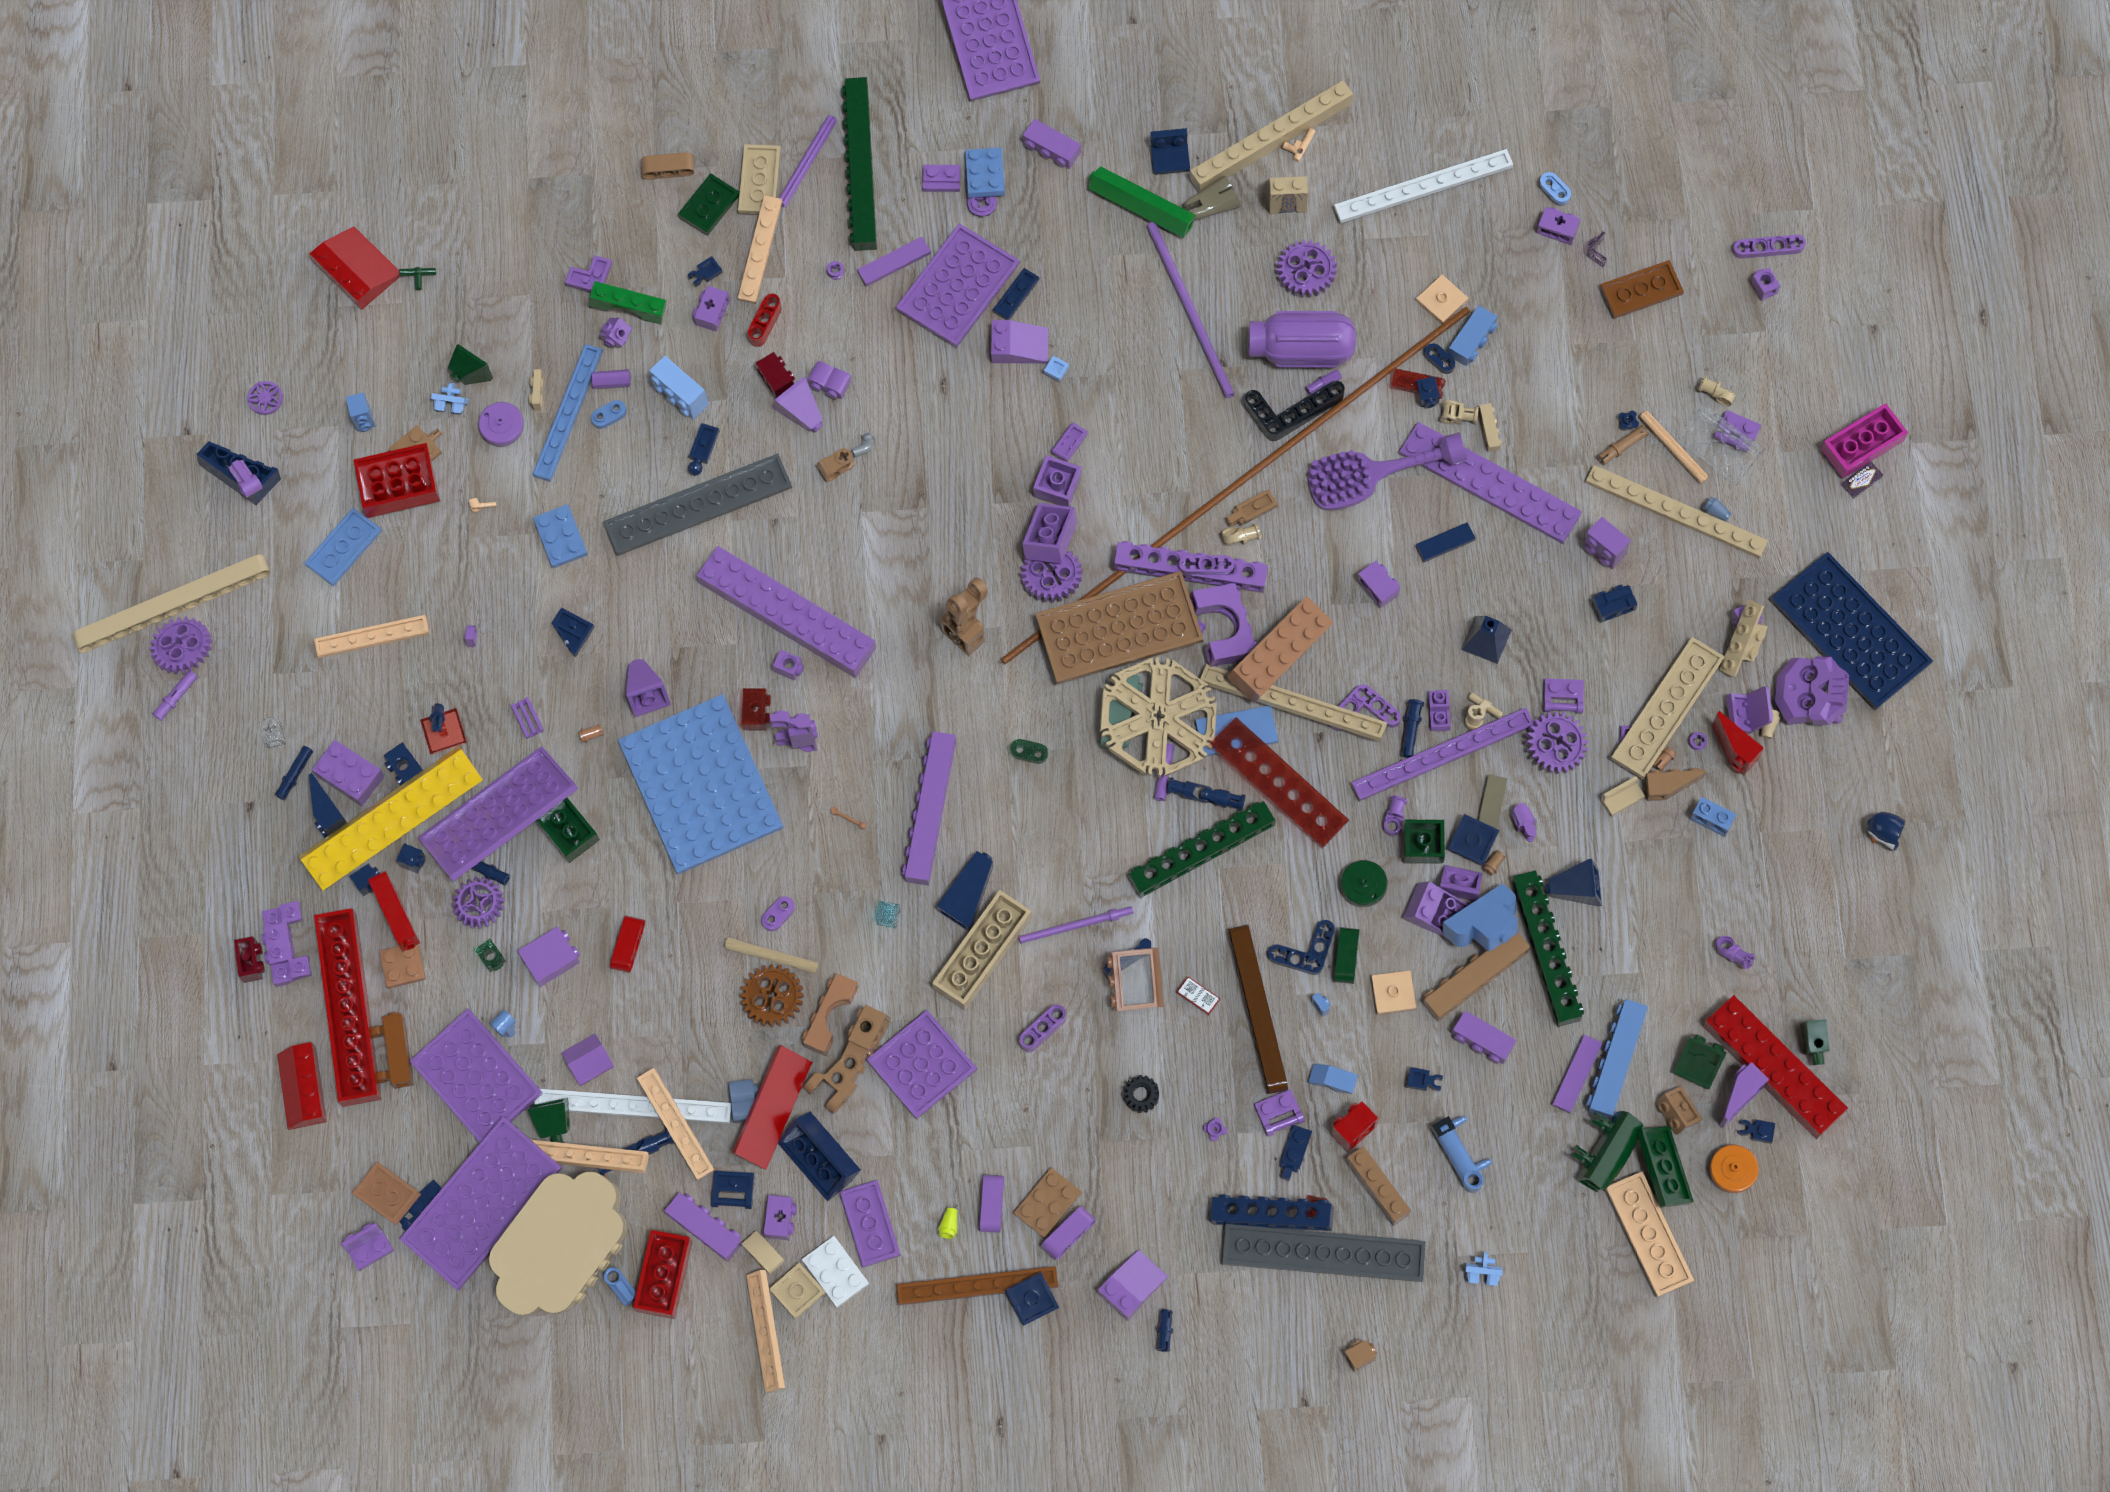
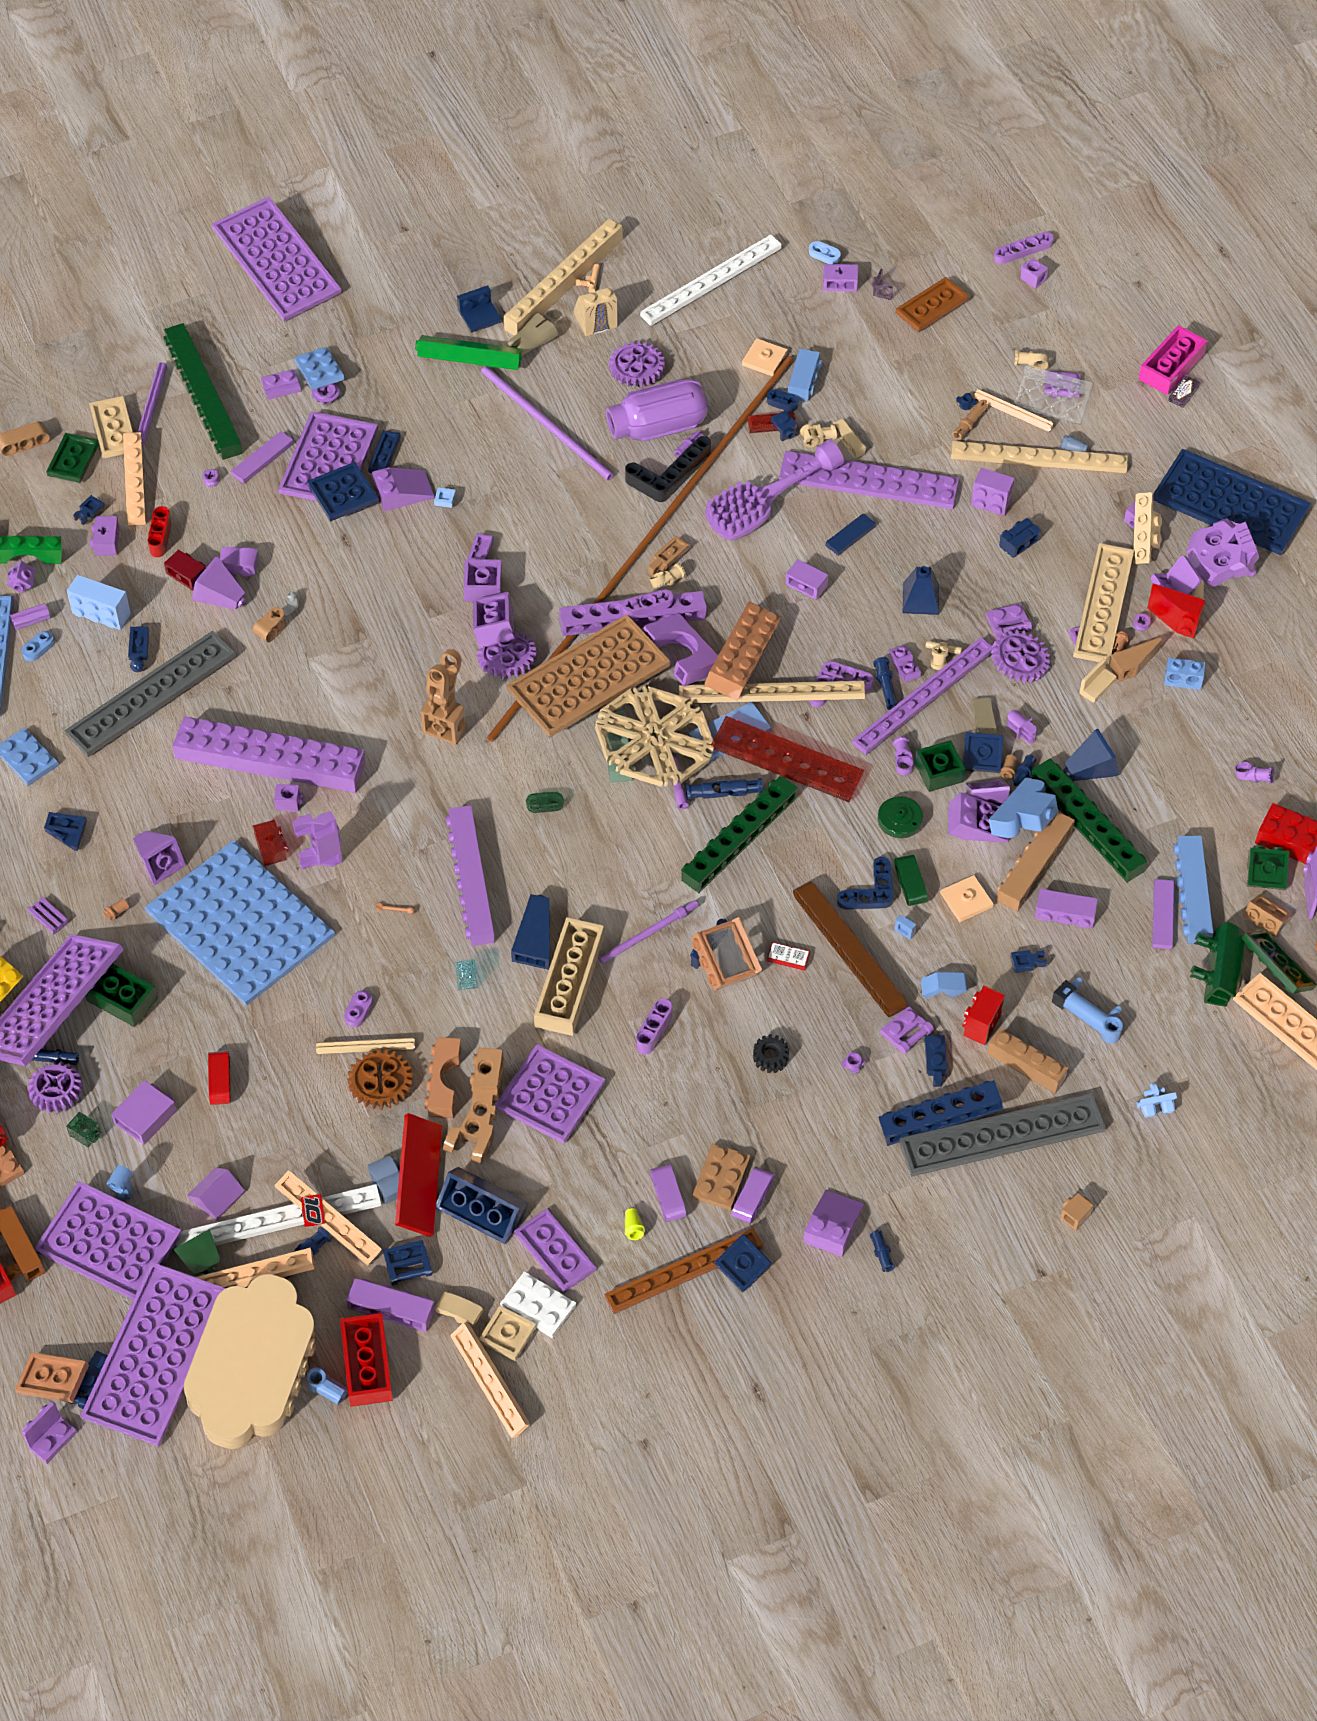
camera: 25 degrees left, 15 degrees down
medium lavender brick [764,1195,797,1240] -> none
medium lavender brick [1023,118,1081,169] -> none
none -> sticker [301,1194,325,1227]
none -> dark blue plate [307,462,378,522]
none -> dark blue axle [1013,754,1037,786]

